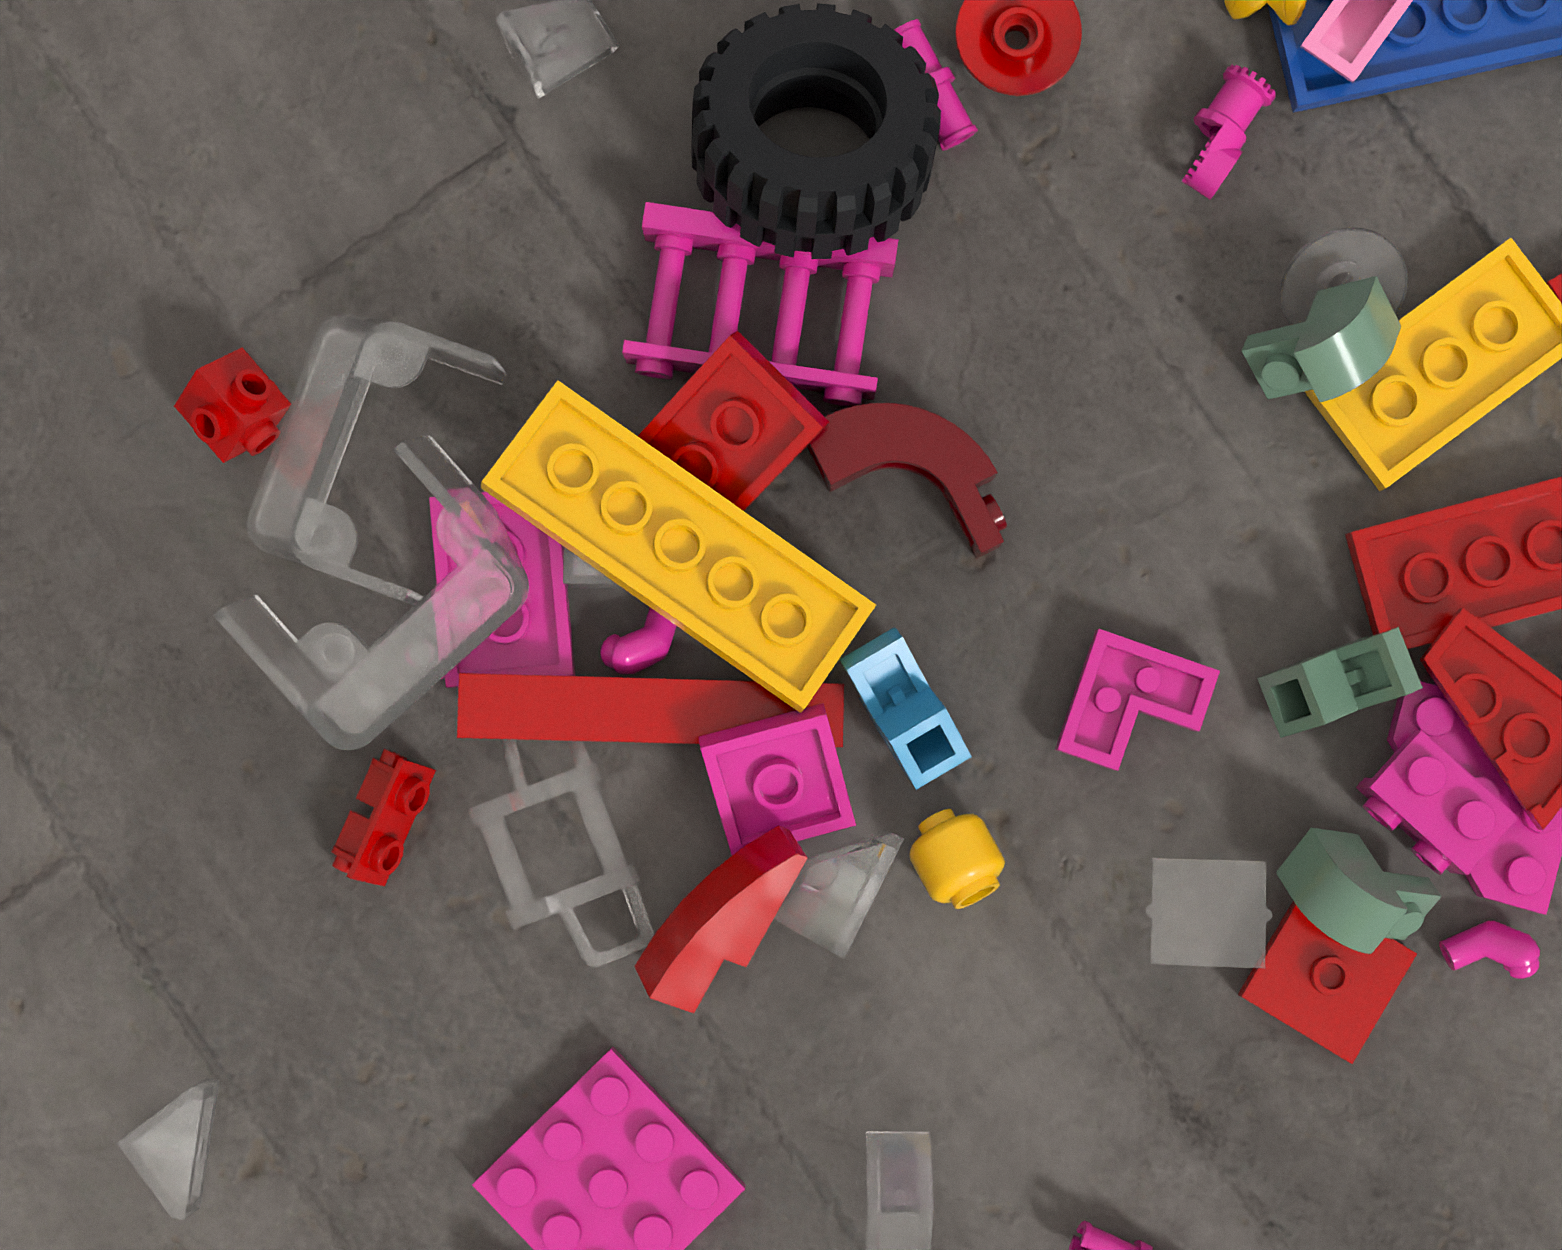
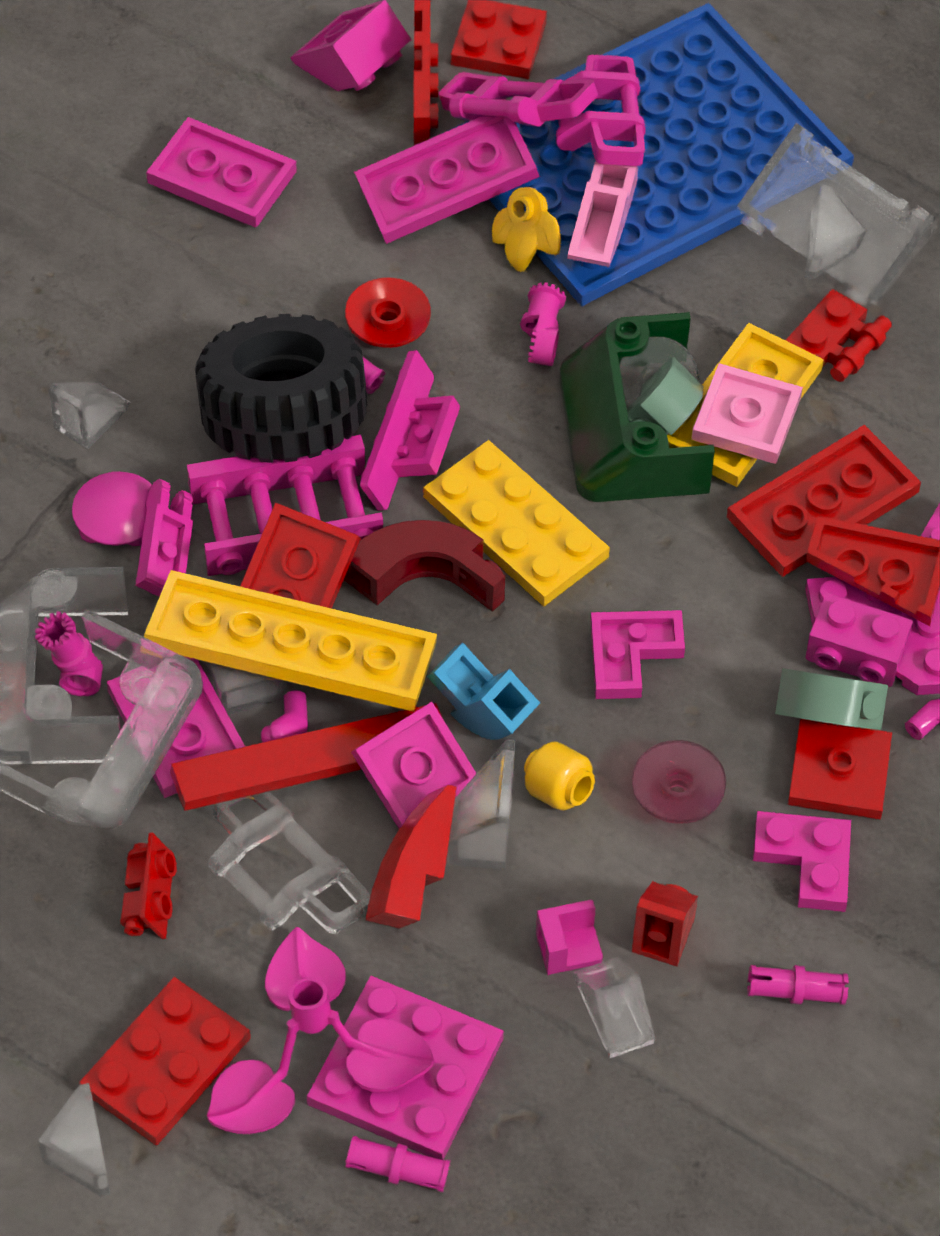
camera: 25 degrees left, 30 degrees down
clear piece [1145,858,1272,969] -> none
sand green brick [1257,627,1423,738] -> none
none -> dark pink connector [35,612,103,696]
none -> dark pink dish [72,472,152,546]
none -> red plate [79,977,251,1146]
none -> dark pink hinge [135,478,193,597]
none -> dark pink plant [207,927,434,1134]
none -> dark pink bracket [360,350,461,511]
none -> yellow plate [423,440,610,607]
none -> dark pink panel [536,900,603,975]
none -> dark green windscreen [560,312,715,502]
none -> red slope [631,881,698,967]
none -> clear pink dish [632,740,726,824]
none -> bright pink plate [692,363,803,464]
none -> dark pink plate [753,811,851,912]

